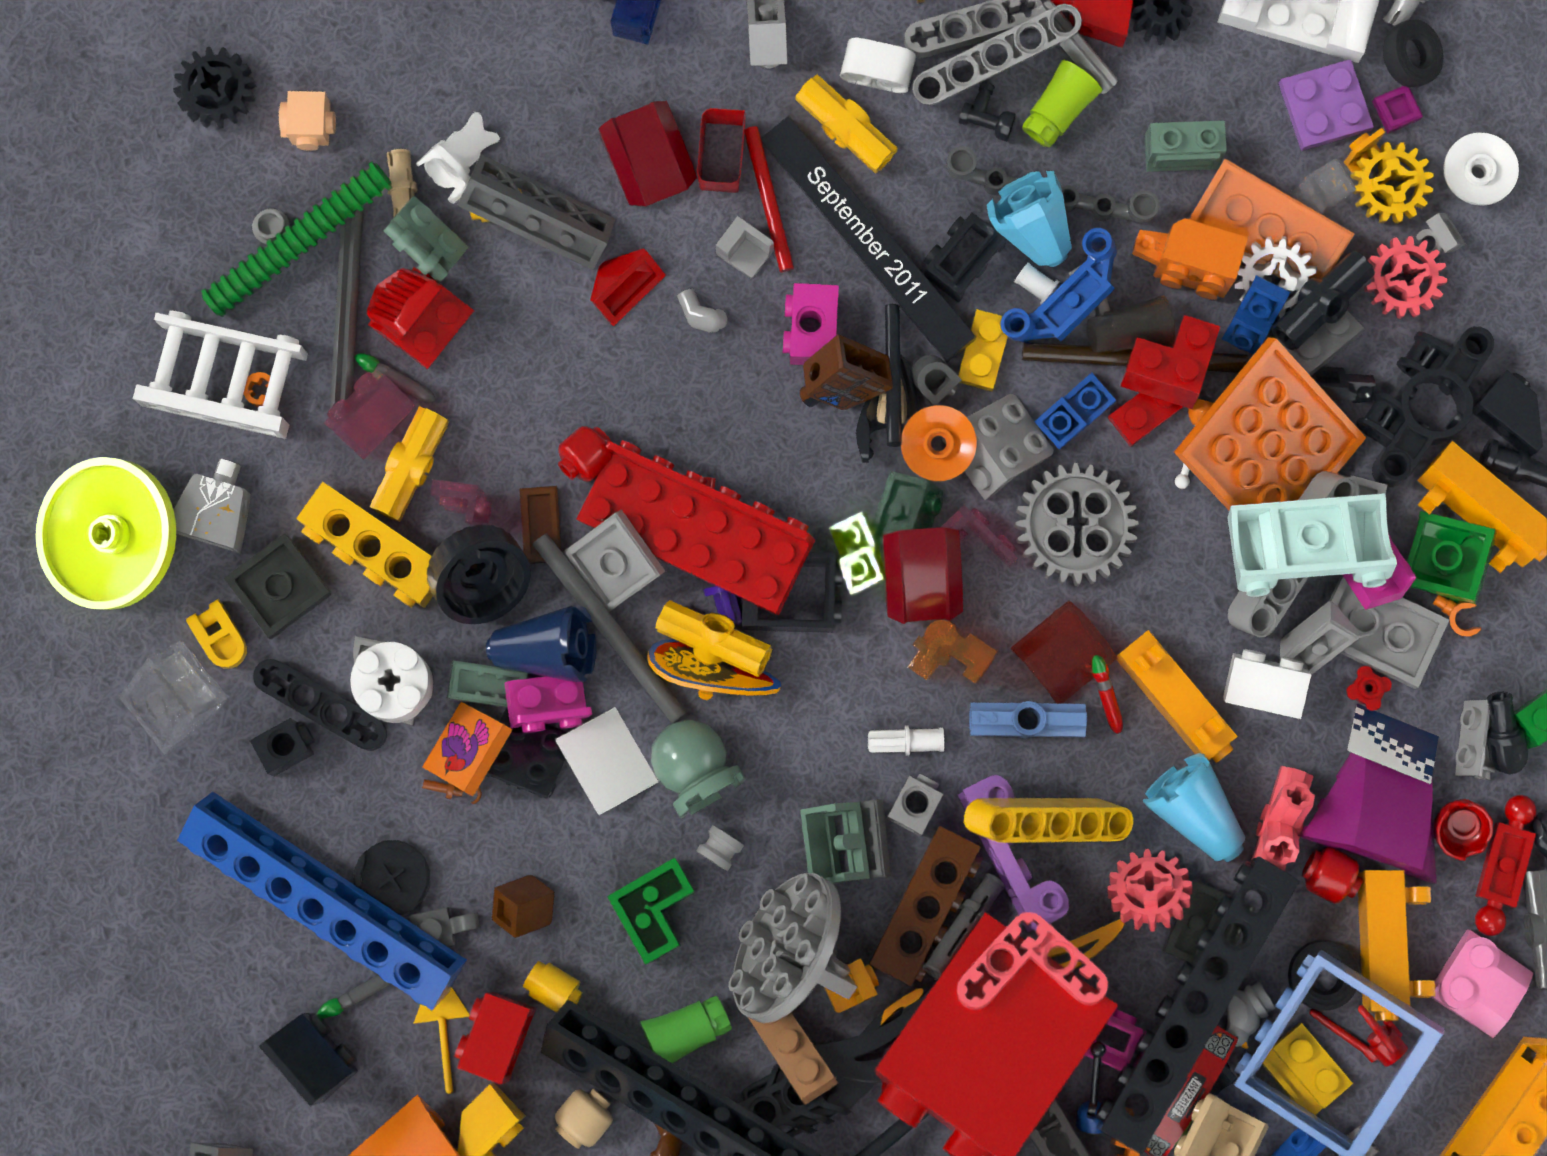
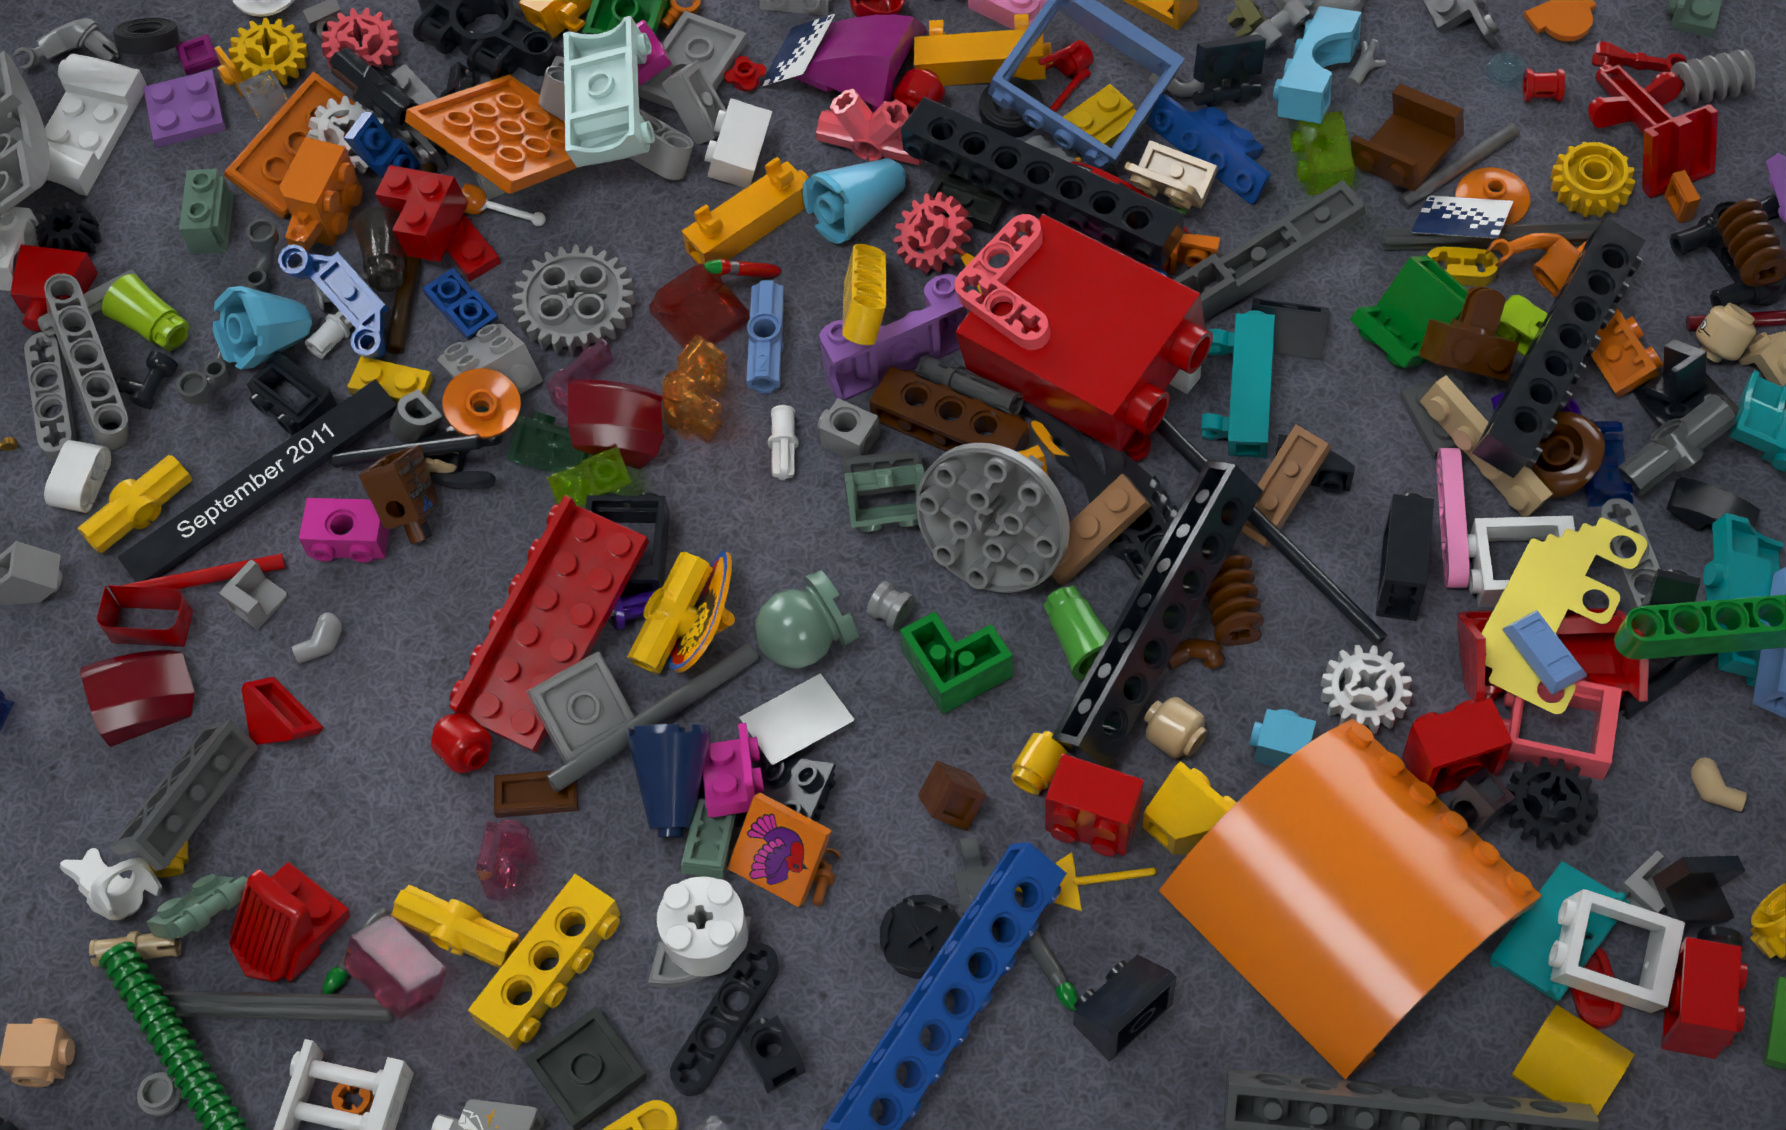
camera: 85 degrees left, 20 degrees down
black piece [426,525,531,624] -> none

